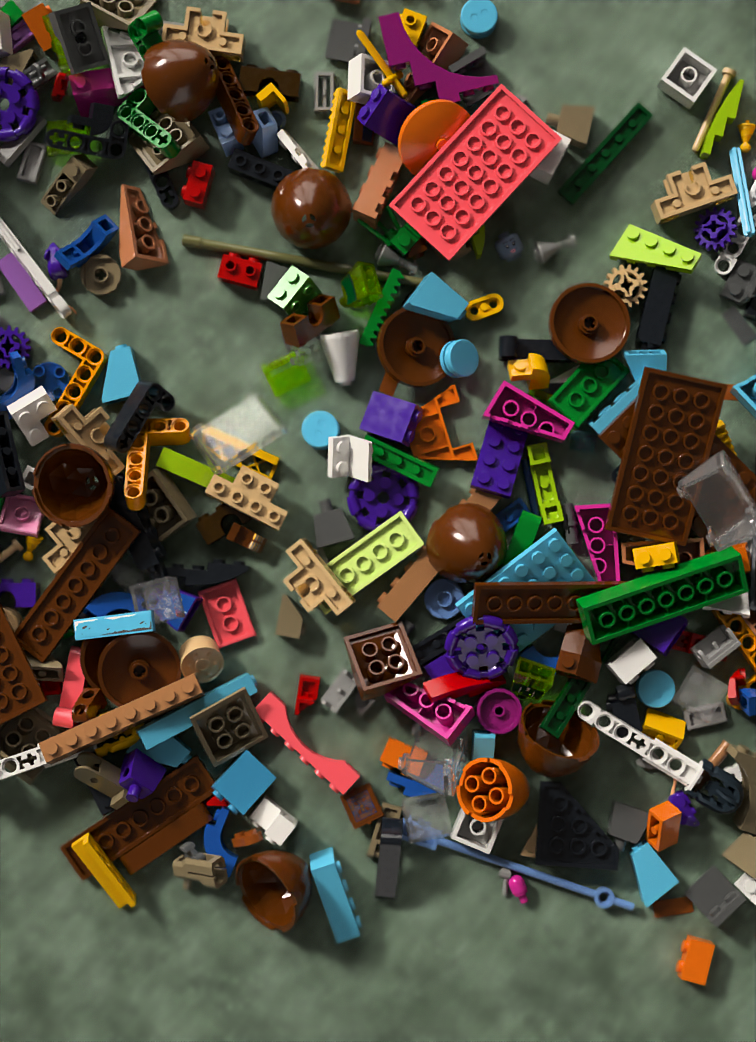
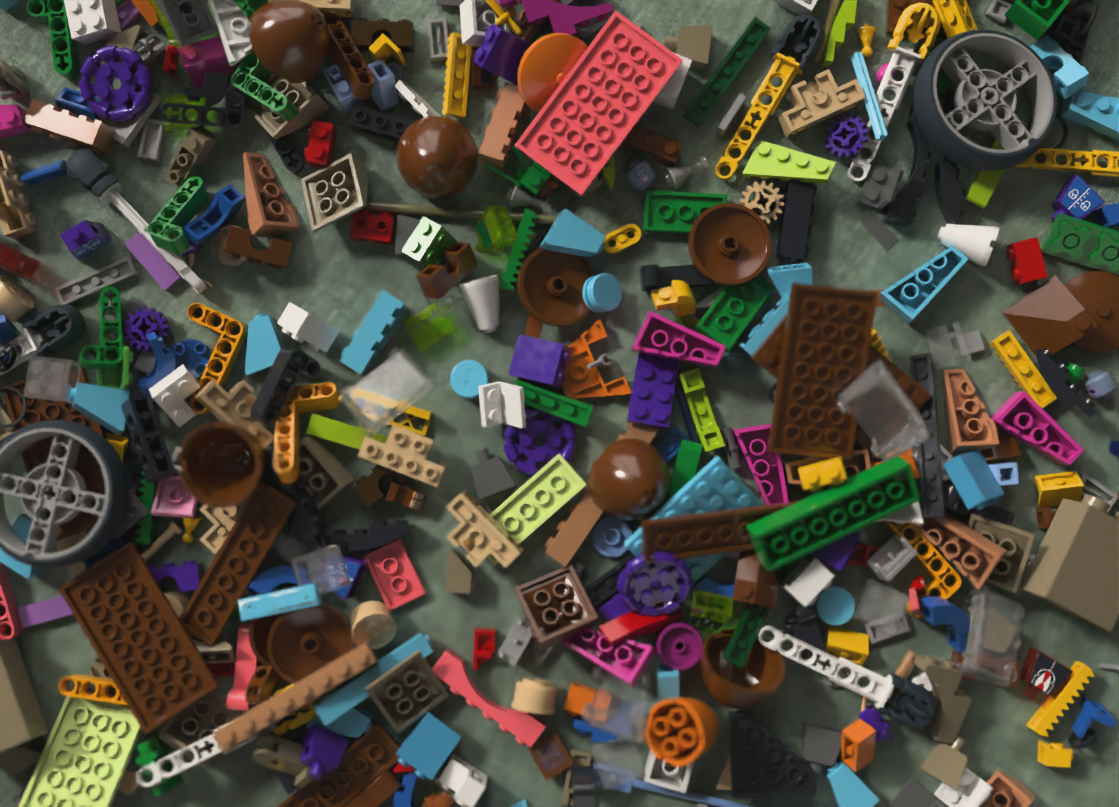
camera: 10 degrees left, 0 degrees up
none -> green beam [147,176,209,254]
none -> reddish brown arch [223,226,293,271]
none -> white brick [277,302,339,353]
none -> dark tan slope [301,153,369,233]
none -> medium azure wedge [340,290,409,376]
none -> tan wheel [511,678,557,714]
none -> light grey hand [587,353,611,369]
none -> reddish brown arch [620,124,683,167]
none -> green piece [643,190,727,234]
none -> yellow piece [716,14,825,181]
none -> light grey tile [716,93,746,136]

